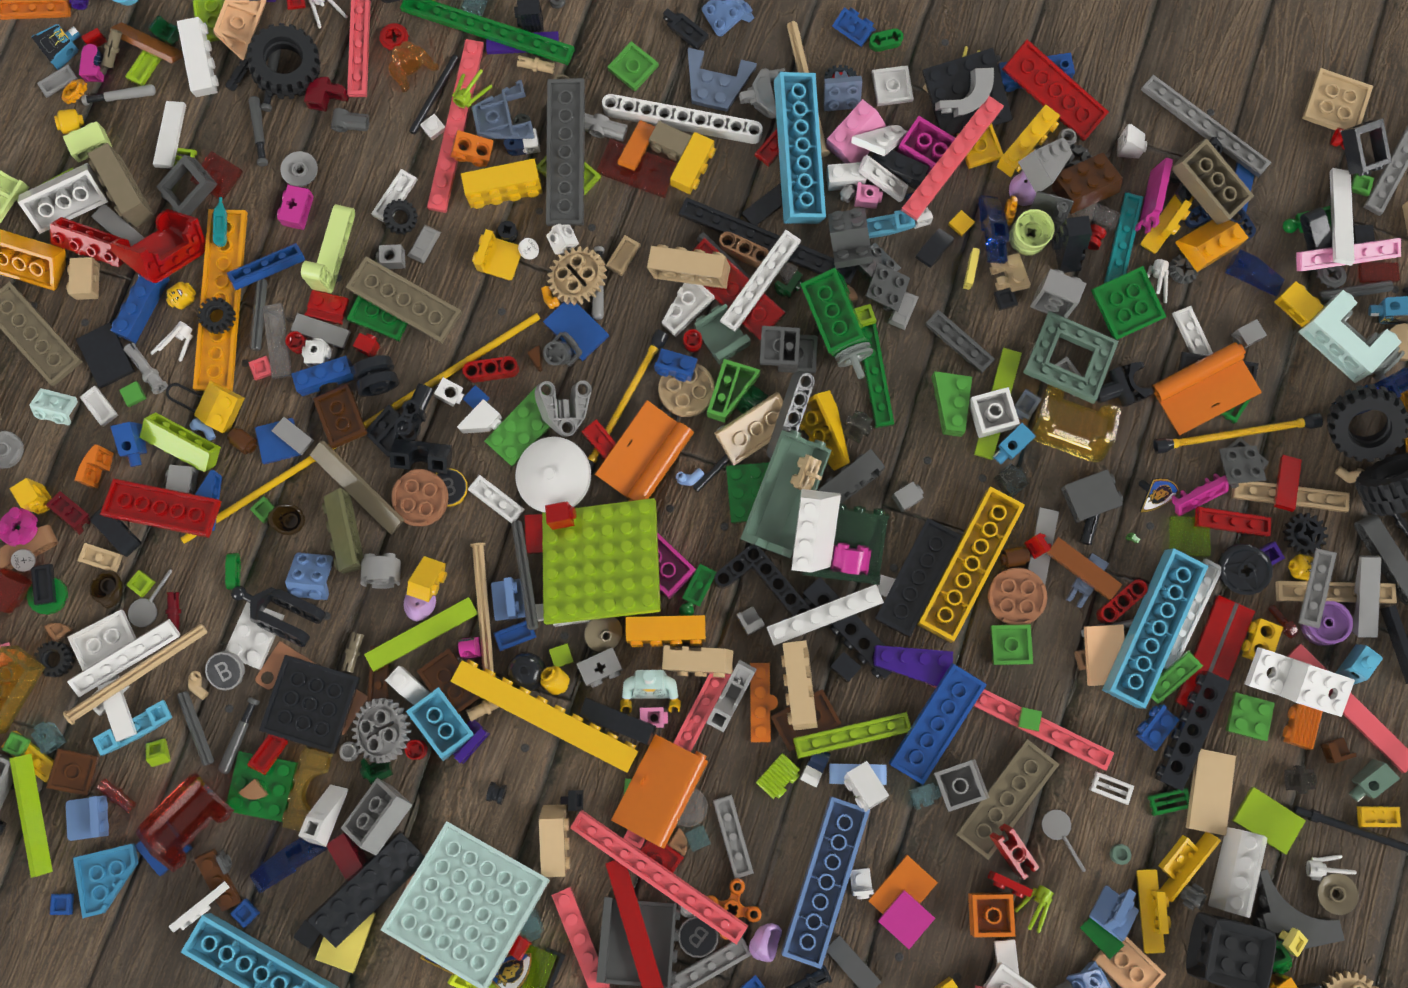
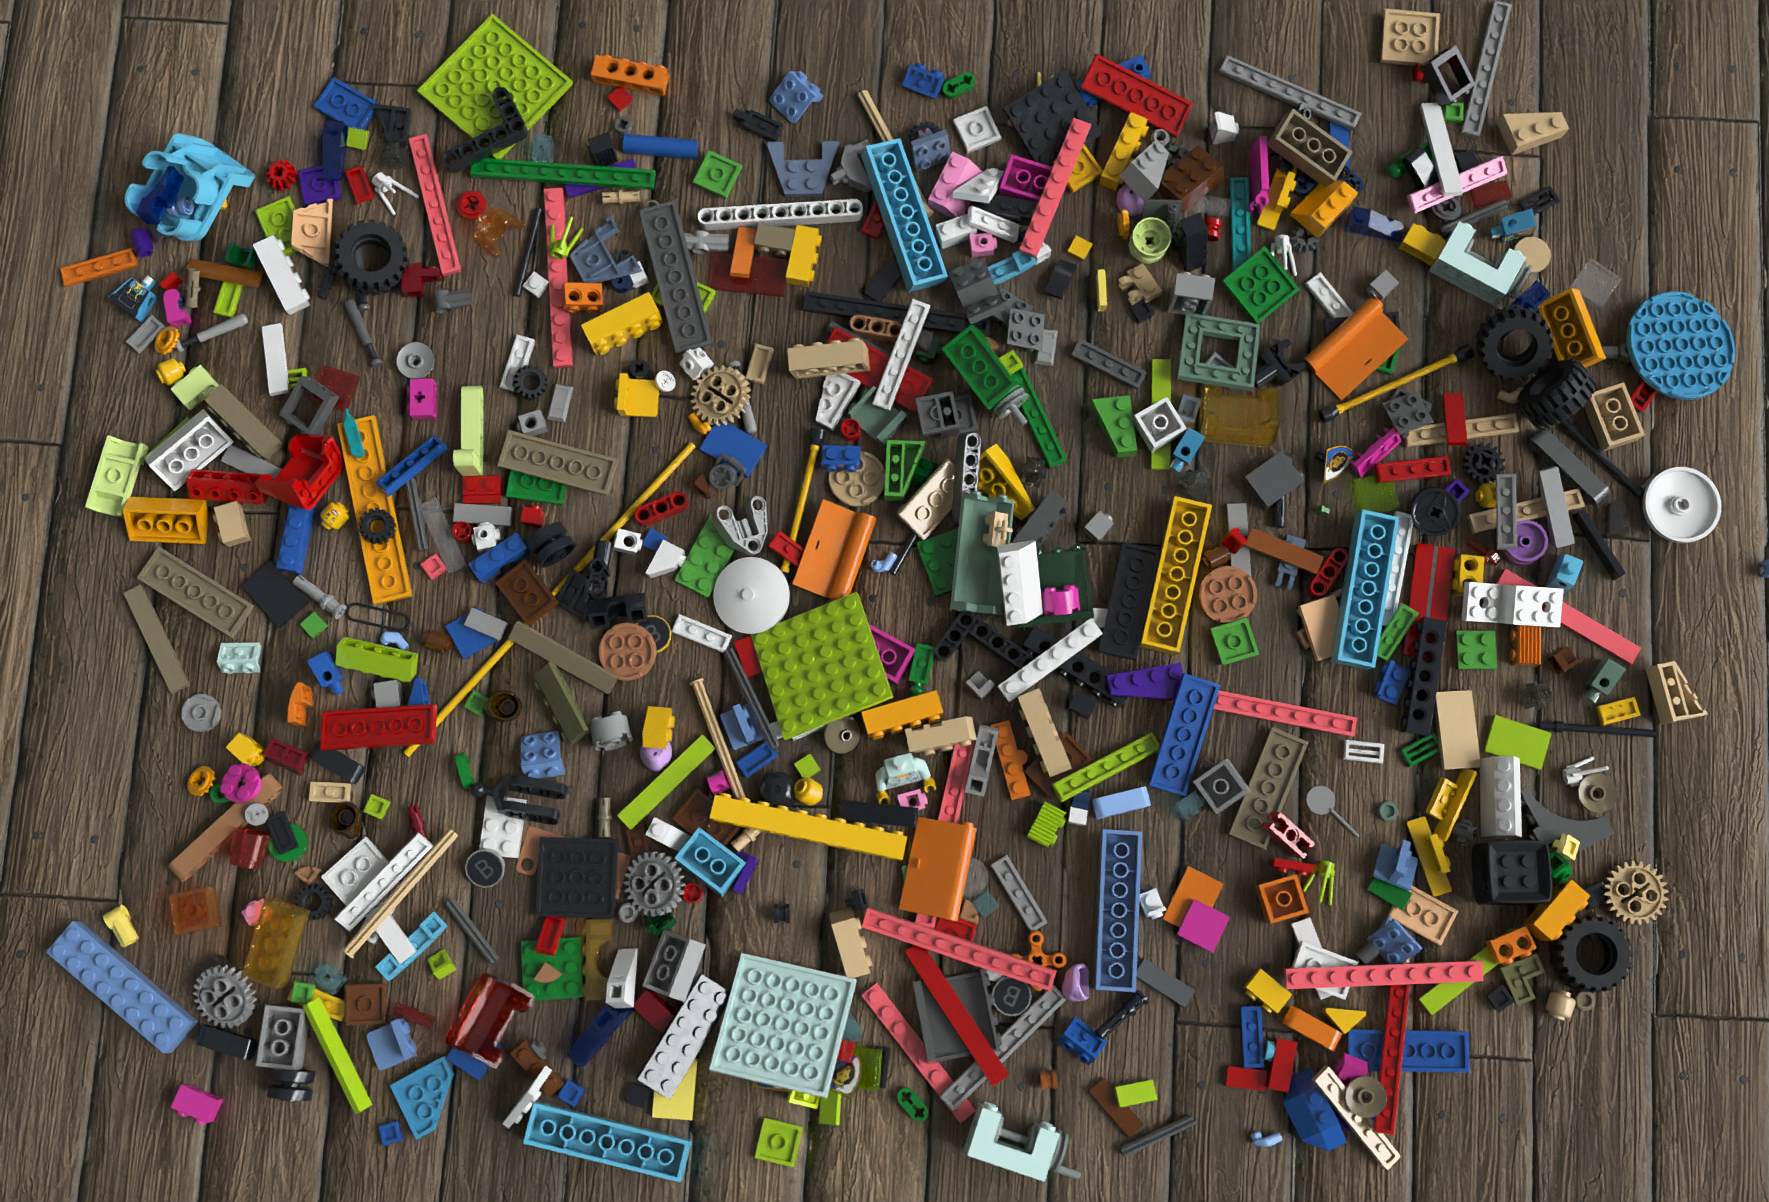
camera: 15 degrees left, 0 degrees up
white tile [80,386,119,427] -> none
light grey piece [128,569,172,627] -> none
white plant [150,321,193,362] -> none
tan arm [188,671,209,700] -> none
yellow slope [194,381,245,433] -> none
dark grey piece [218,697,260,774] -> none
red brick [545,501,576,530] -> none
light grey brick [577,648,623,688] -> none
light grey plate [840,185,856,203] -> none
white brick [844,761,889,812] -> none
light grey arch [935,68,994,117] -> none
clear blue slope [979,195,1010,264] -> none
bright green tile [1018,707,1042,731] -> none
none -> blue brick [623,134,699,160]

